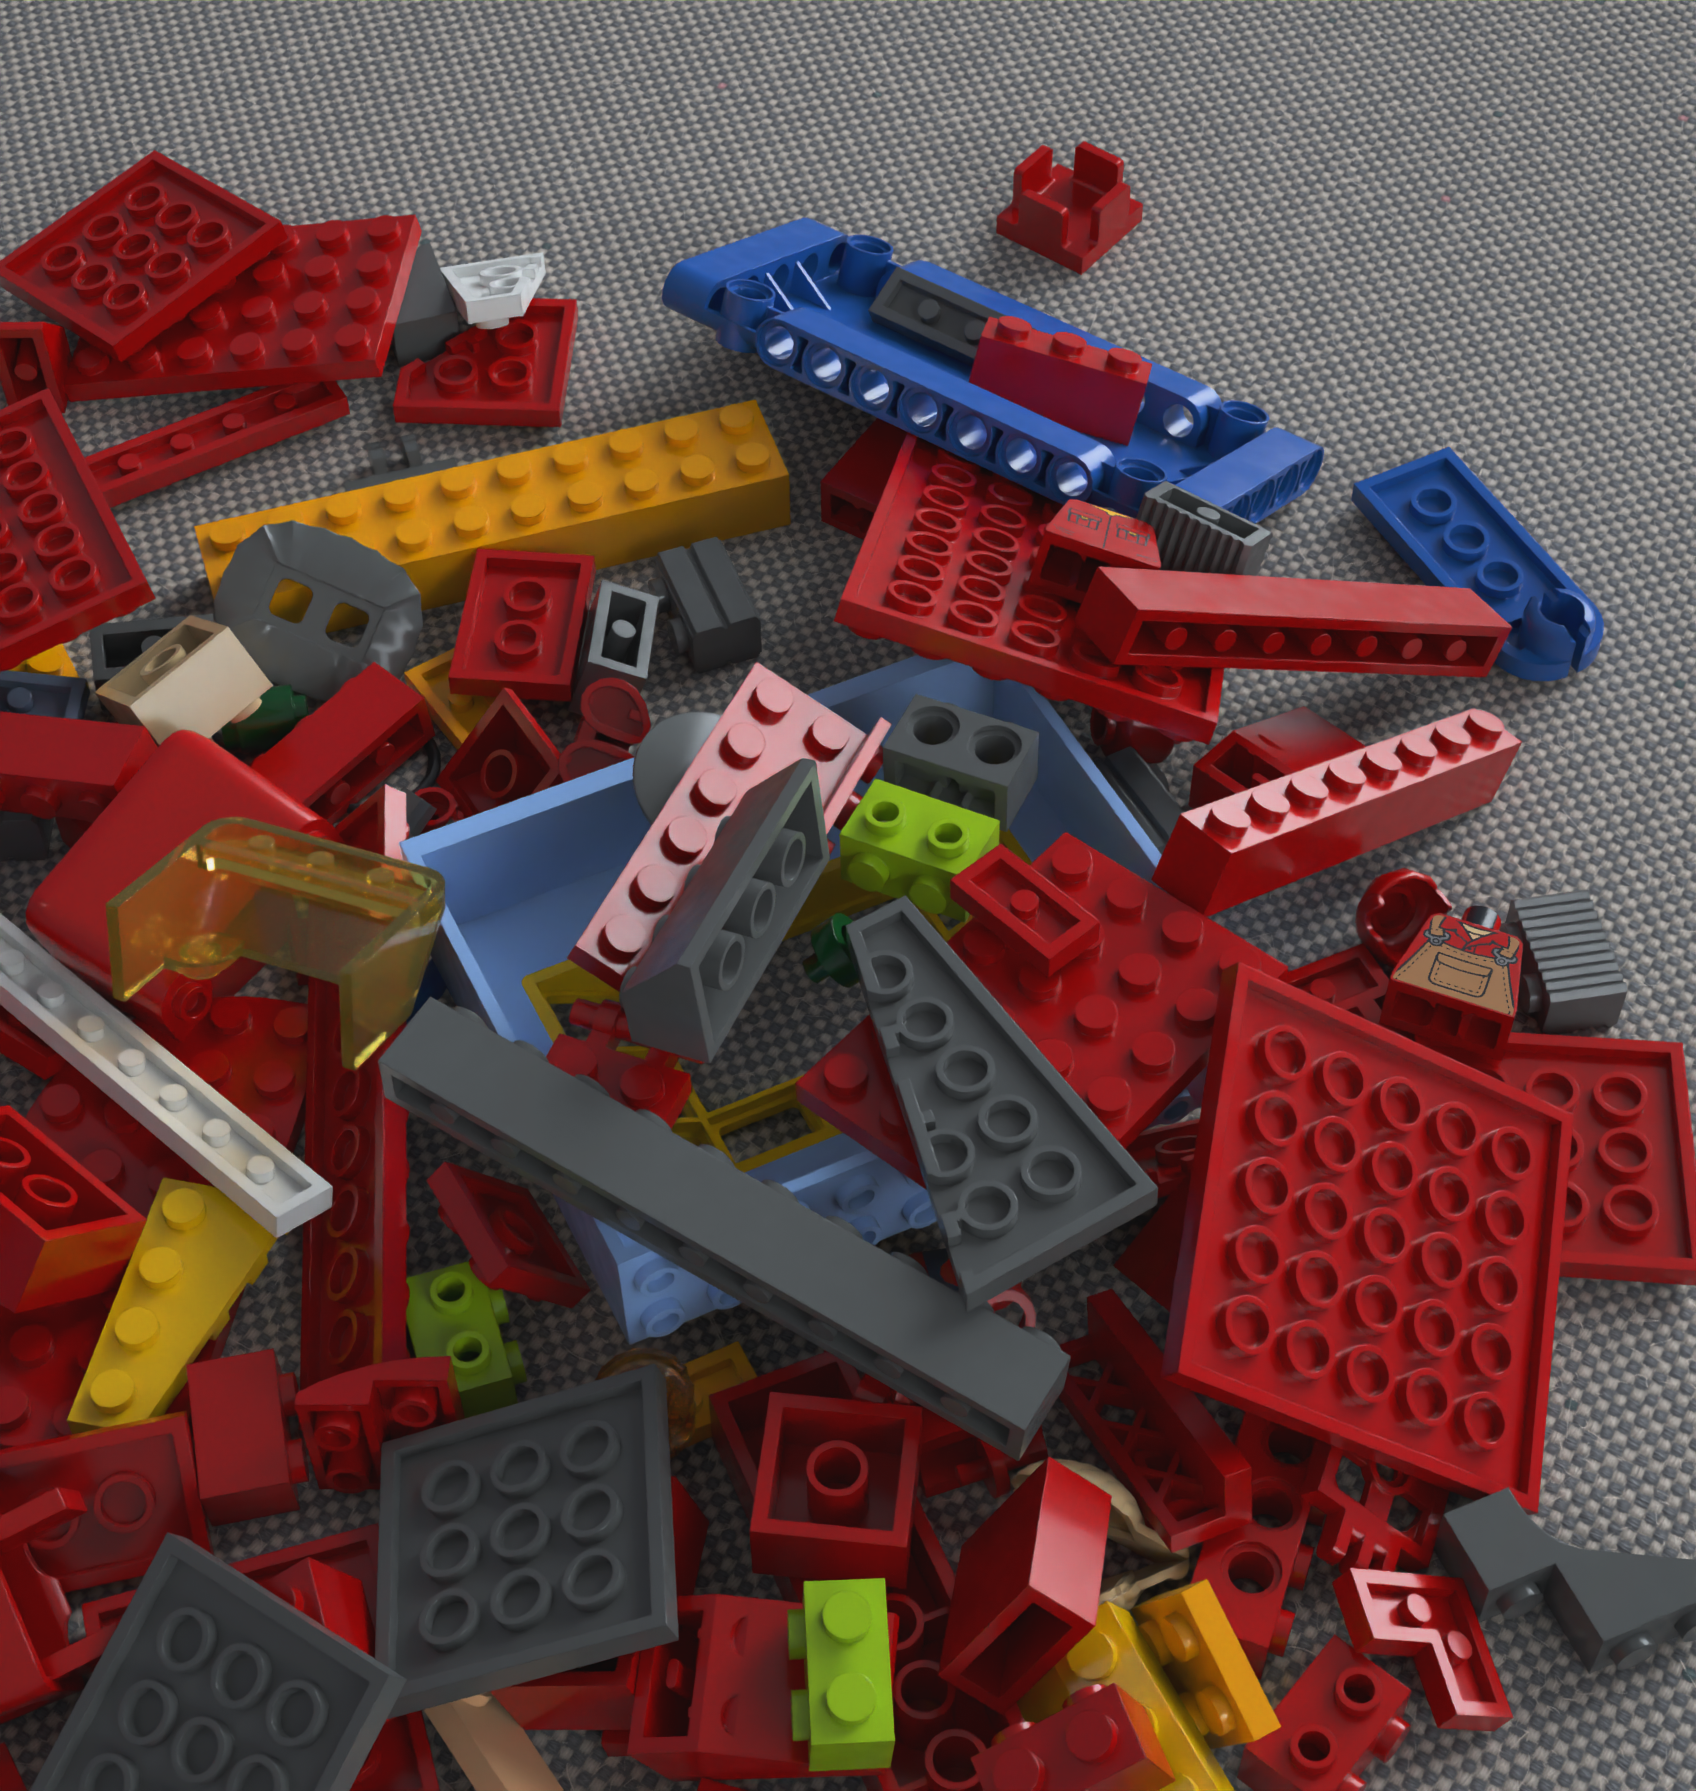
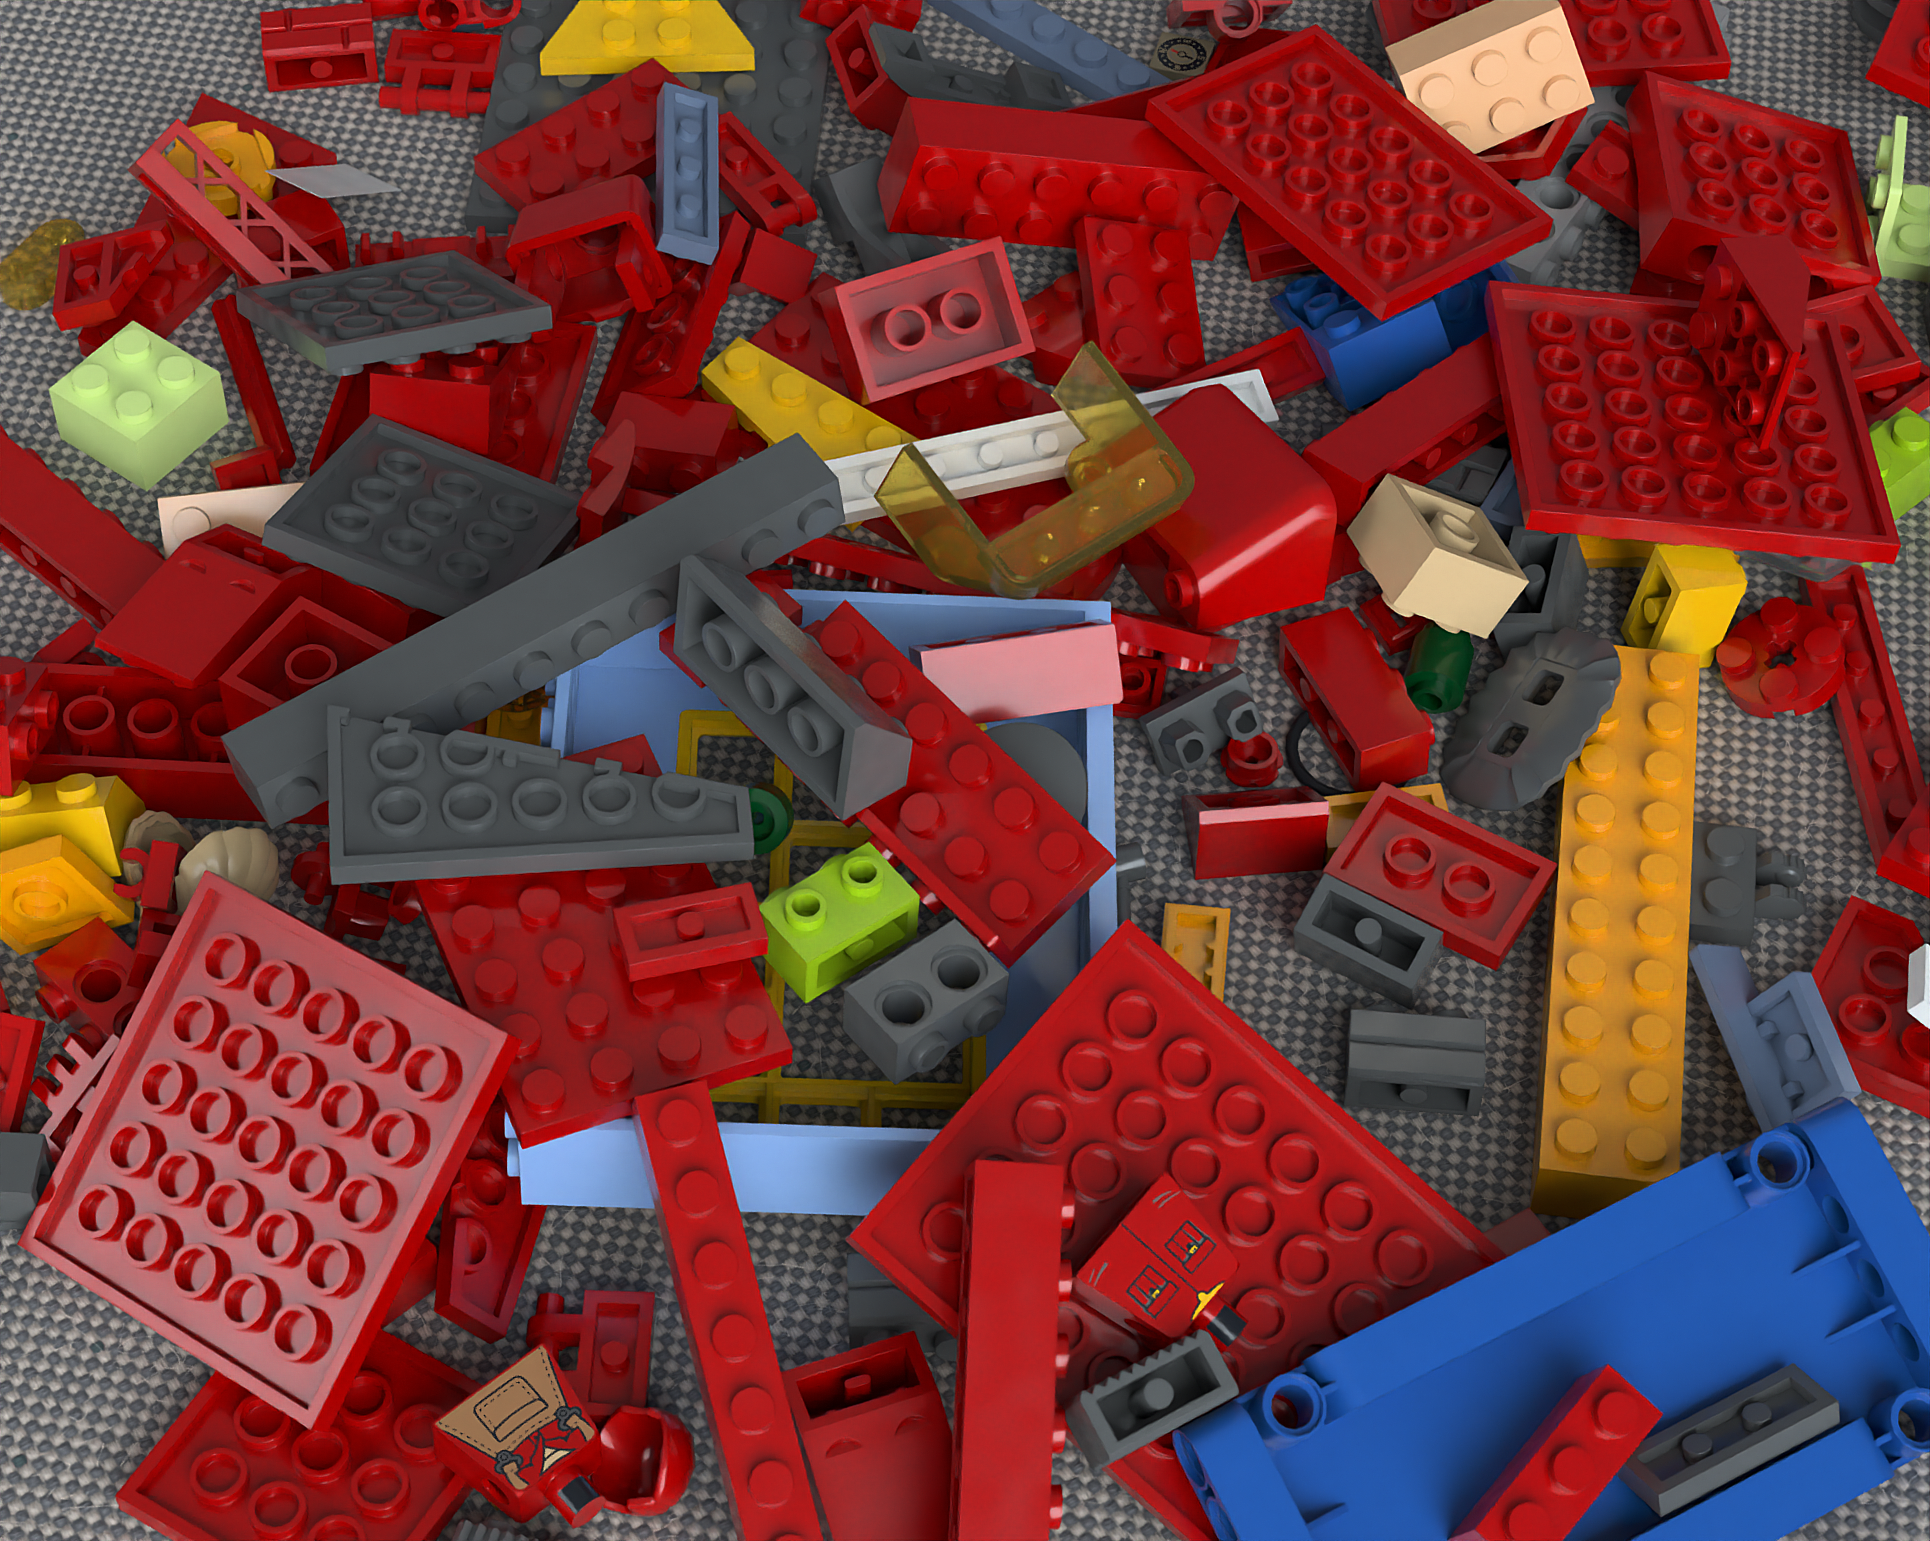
camera: 115 degrees right, 0 degrees up
red piece [558,677,651,783] -> none
lime brick [787,1578,895,1771] -> none
red brick [938,1457,1112,1715] -> none
none -> red tile [113,840,188,914]
none -> panel [908,619,1123,724]
none -> yellow brick [1620,544,1748,668]
none -> sand blue bracket [1688,944,1862,1166]
none -> red plate [1716,597,1846,719]

